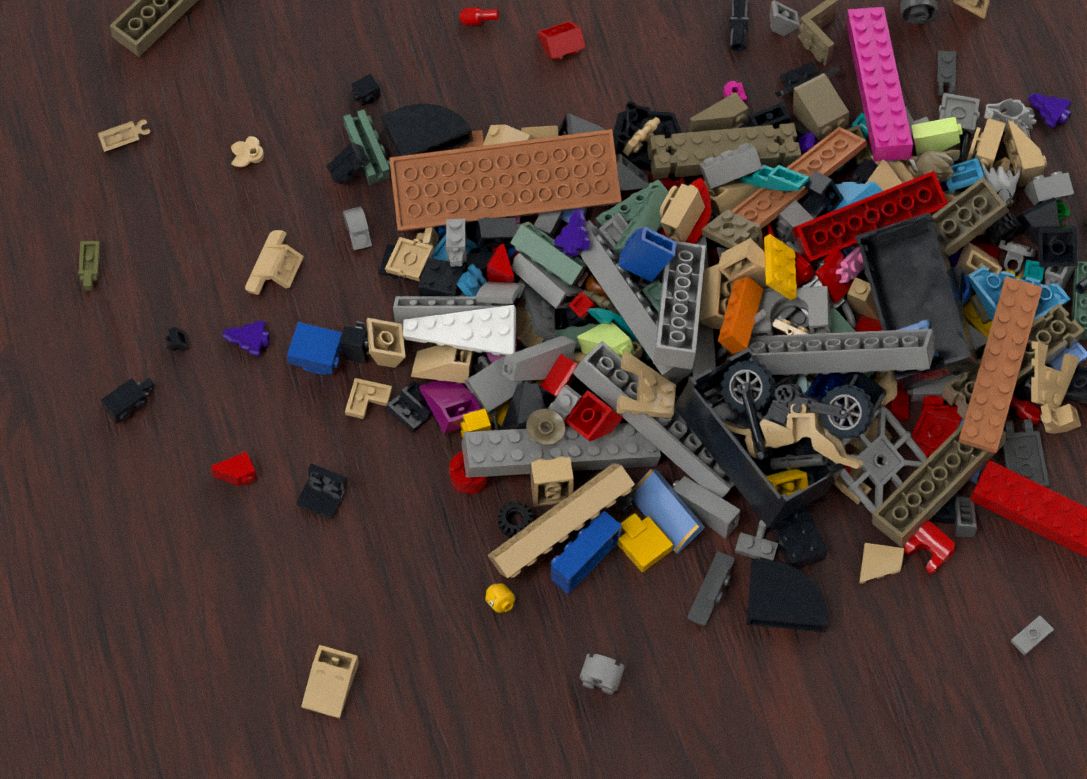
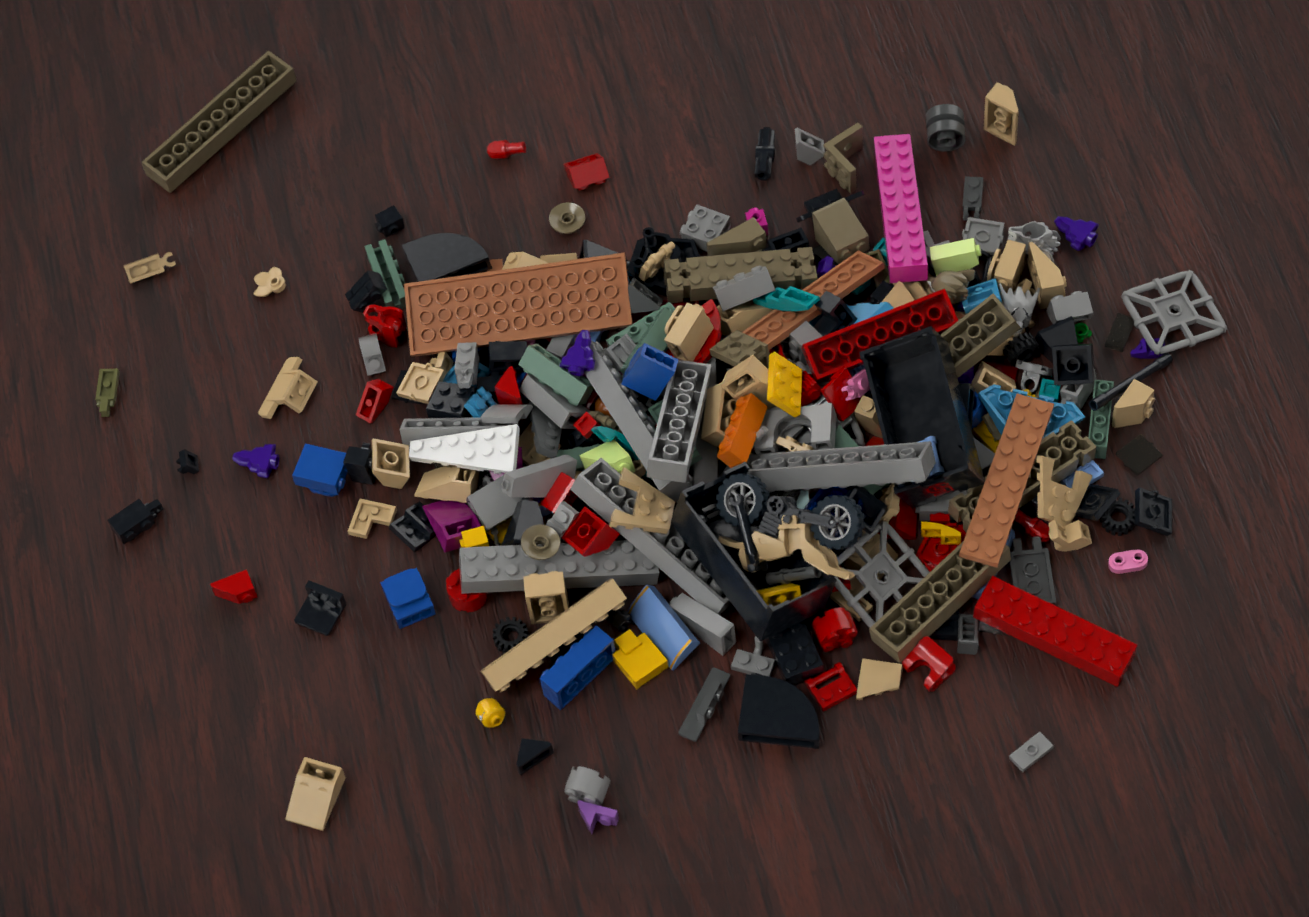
camera: 10 degrees right, 5 degrees down
none -> red slope [356,379,394,424]
none -> red piece [363,305,407,348]
none -> blue brick [380,568,436,629]
none -> black slope [516,738,554,775]
none -> dark tan dish [549,202,585,234]
none -> medium lavender slope [577,800,619,834]
none -> light grey brick [680,204,731,252]
none -> red plate [805,662,857,712]
none -> red brick [812,607,858,652]
none -> yellow slope [921,522,961,545]

